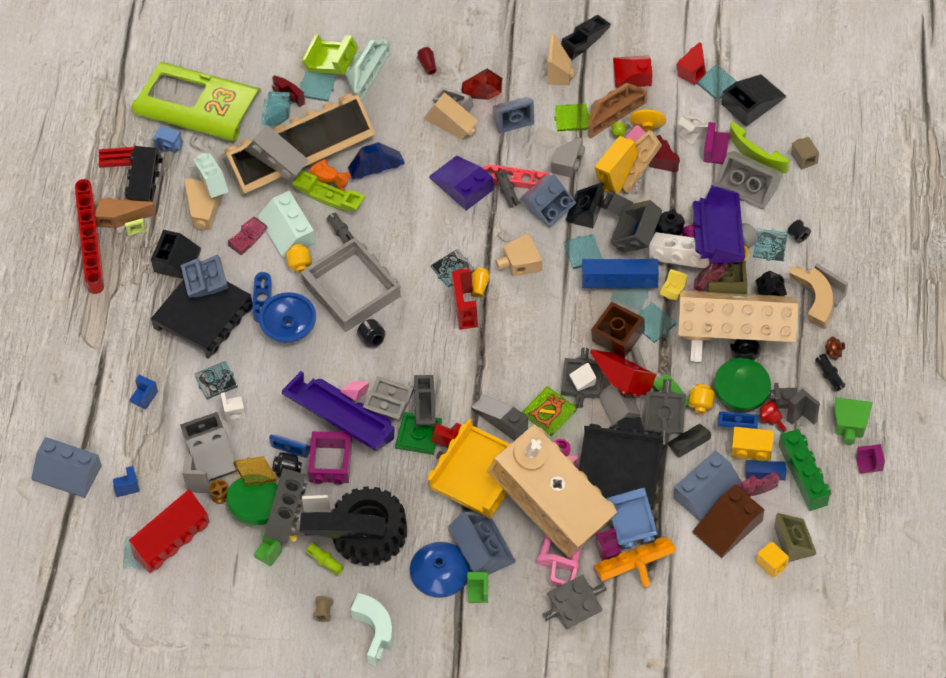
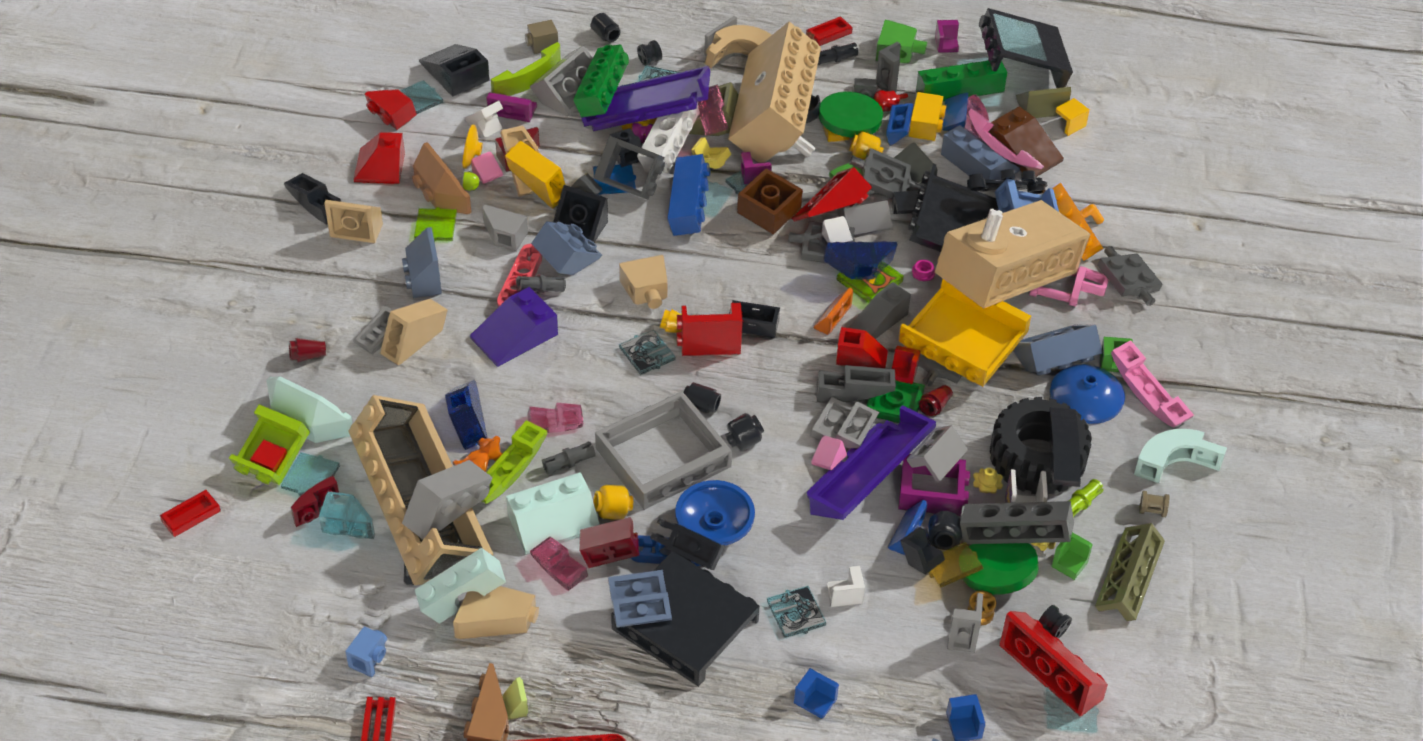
camera: 90 degrees left, 10 degrees down
black wedge [125,146,163,202] -> none
lime piece [131,62,261,142] -> none
black slope [151,229,201,279] -> none
slope [180,412,238,481] -> none
clear red slope [461,68,503,100] -> none
clear light blue piece [564,234,602,269] -> none
black brick [755,271,787,296] -> none
none -> red tile [160,490,221,537]
none -> red tile [250,439,287,472]
none -> clear pink slope [527,402,584,433]
none -> green brick [573,44,629,118]
none -> dark red hinge [579,517,639,568]
none -> black brick [590,13,621,42]
none -> black hinge [650,517,725,570]
none -> black brick [683,382,721,413]
none -> black piece [729,300,780,338]
none -> magenta panel [740,152,772,185]
none -> red tile [806,16,853,46]
none -> orange slope [814,287,853,335]
none -> clear blue slope [823,241,898,279]
none -> red slope [836,327,888,369]
none -> black panel [900,527,945,575]
none -> light grey panel [906,425,968,482]
none -> dark red cone [919,385,953,417]
none -> black plant [967,169,1048,194]
none -> bright pink slope [968,109,1044,170]
none -> light yellow plant [973,468,1003,494]
none -> black panel [979,8,1073,88]
none -> black wheel [1039,605,1072,639]
none -> olive fence [1095,523,1165,621]
none -> bright pink slope [1111,340,1194,428]

